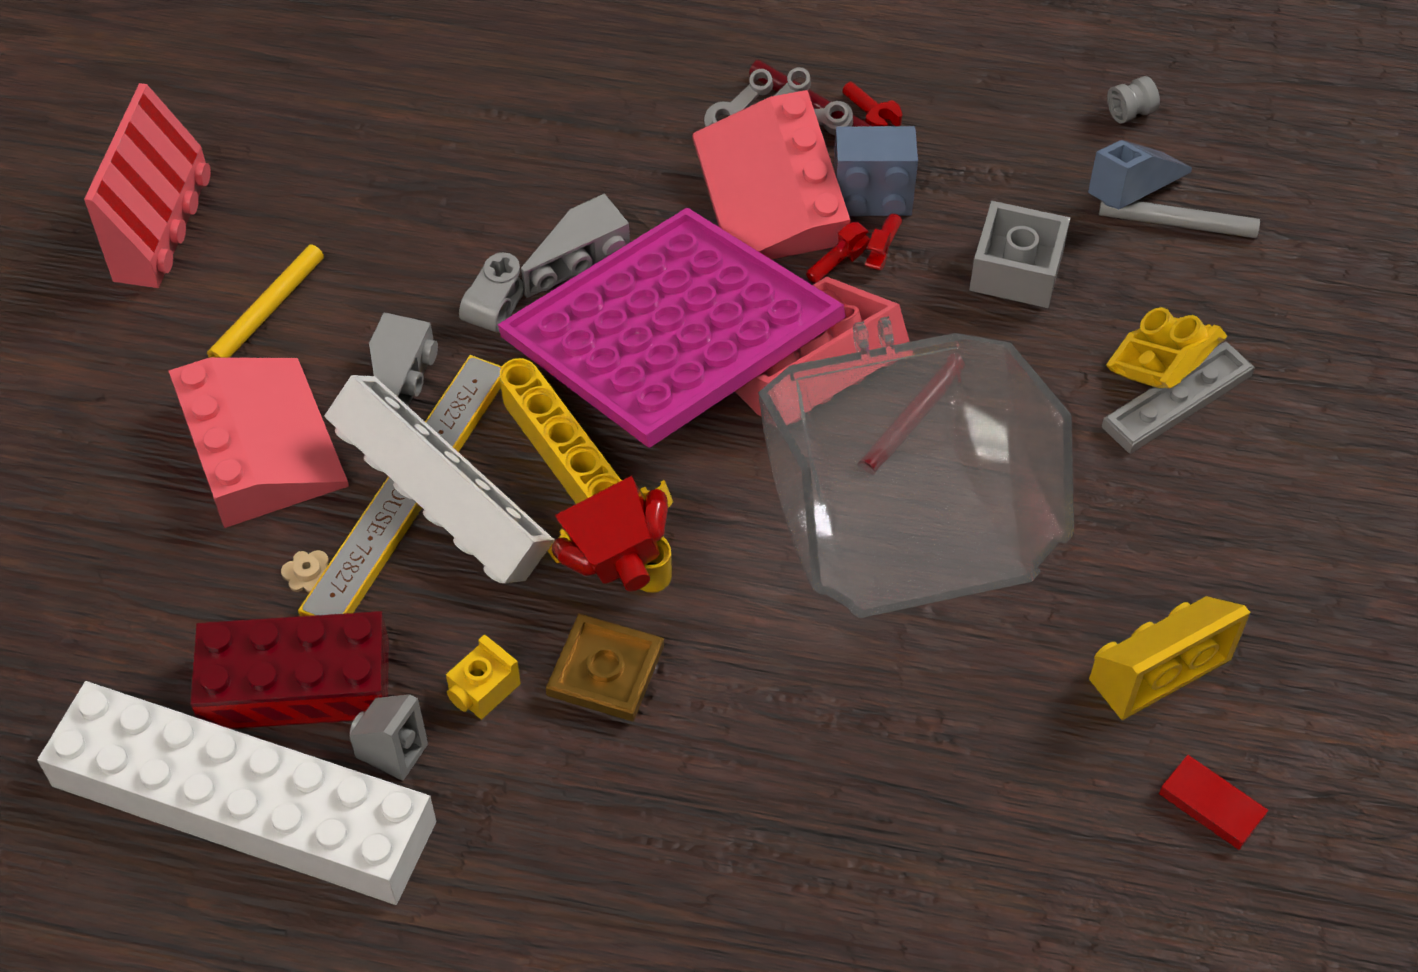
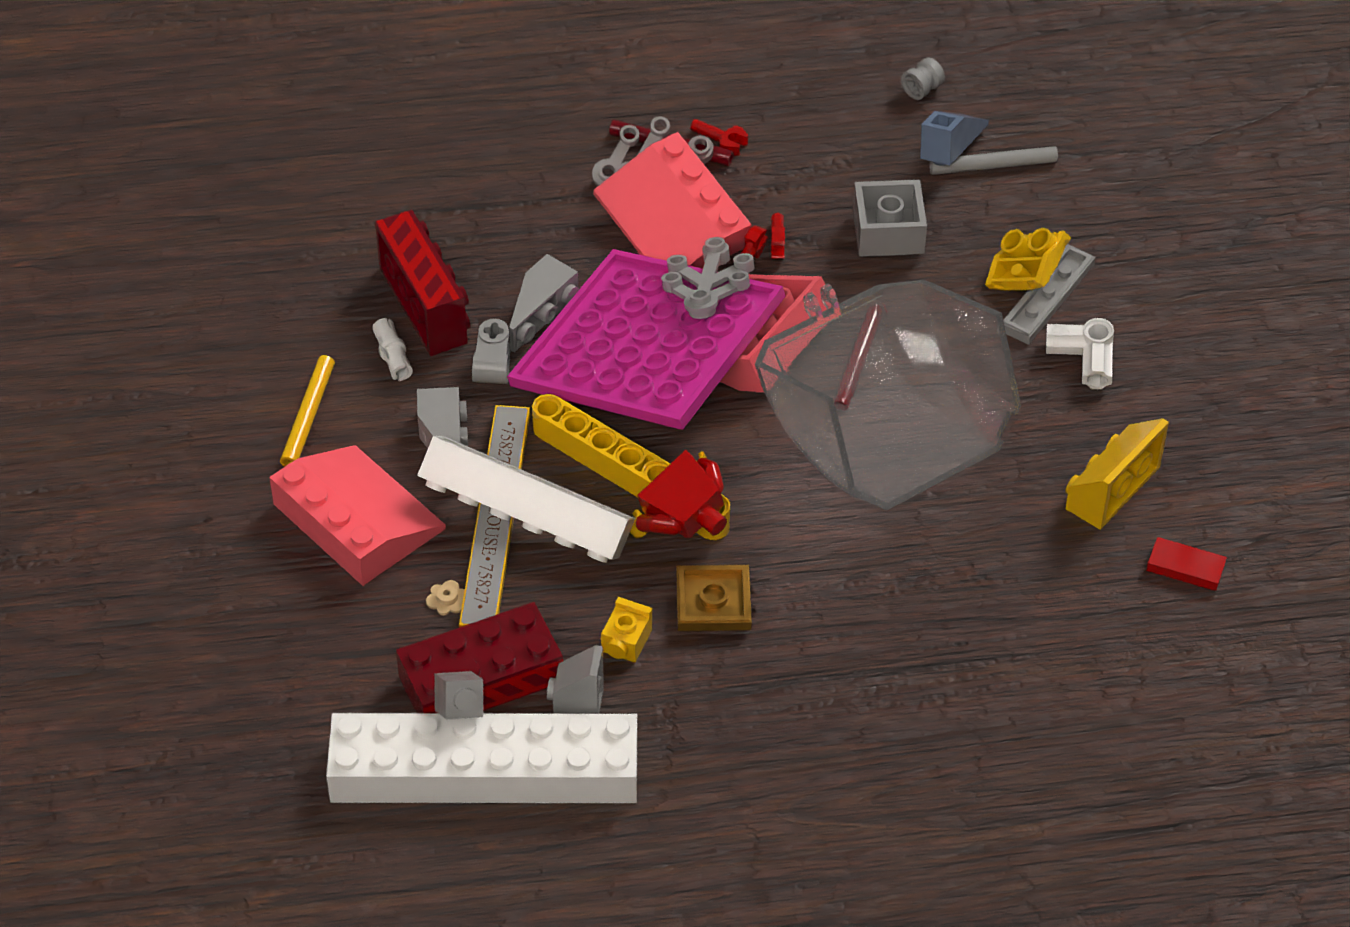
camera: 20 degrees left, 5 degrees down
coral slope [84,83,211,288] -> none
sand blue brick [833,126,918,216] -> none
none -> white pin [372,318,413,381]
none -> dark red brick [375,209,471,356]
none -> light grey brick [435,671,483,719]
none -> light grey plant [661,237,755,319]
none -> white piece [1046,318,1114,390]

